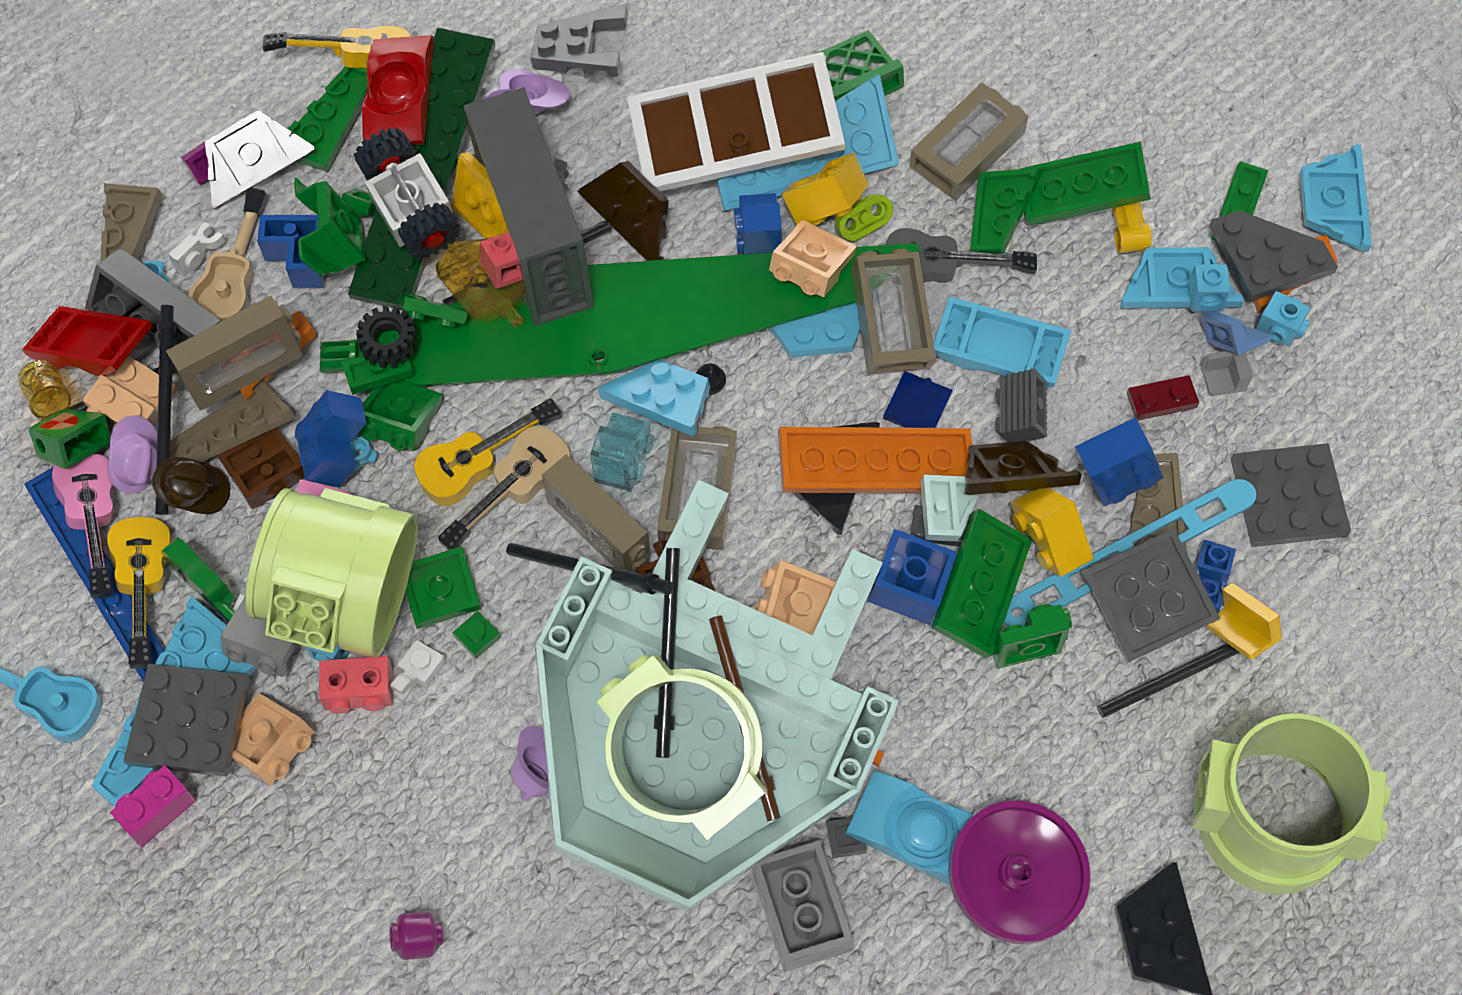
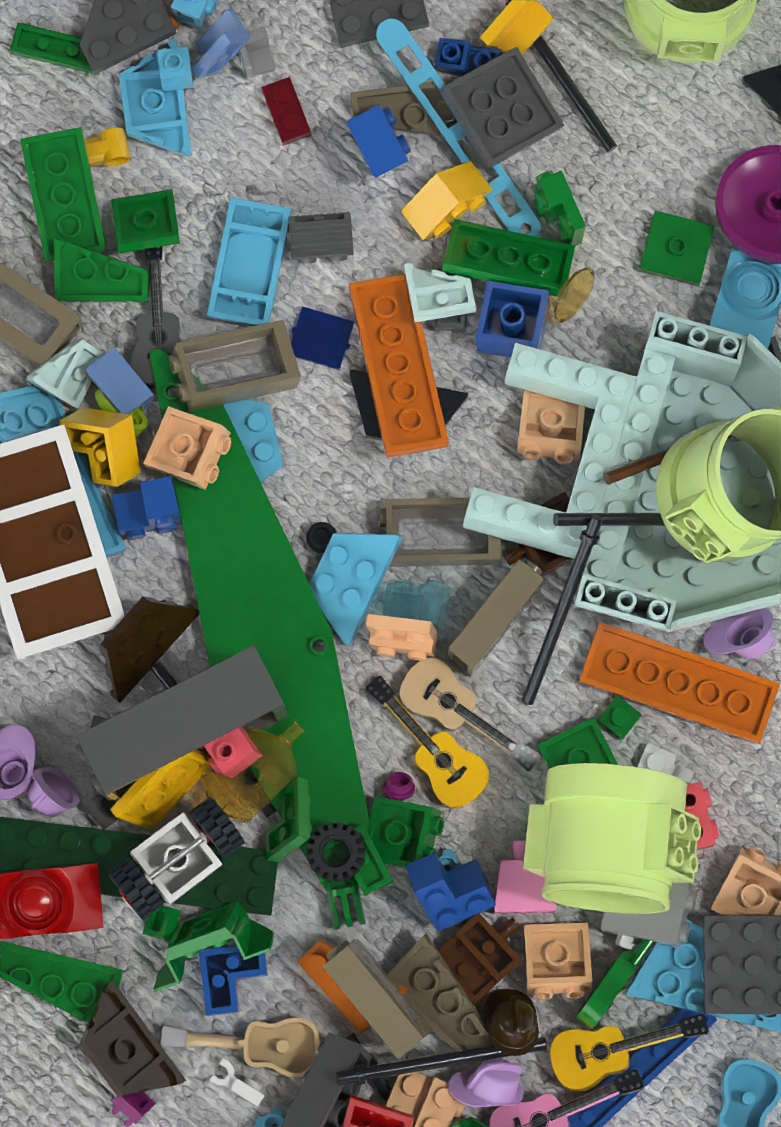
camera: 100 degrees left, 15 degrees up
dark brown wing [965,441,1082,495] -> none
none -> light aqua wing [26,339,104,409]
none -> medium blue panel [86,347,154,414]
none -> green plate [111,189,180,253]
none -> light nougat plate [366,614,439,661]
none -> magenta plate [383,772,415,801]
none -> light nougat plate [523,922,593,1000]
none -> clear yellow piece [554,267,595,323]
none -> orange plate [579,621,780,744]
none -> green plate [639,210,715,286]

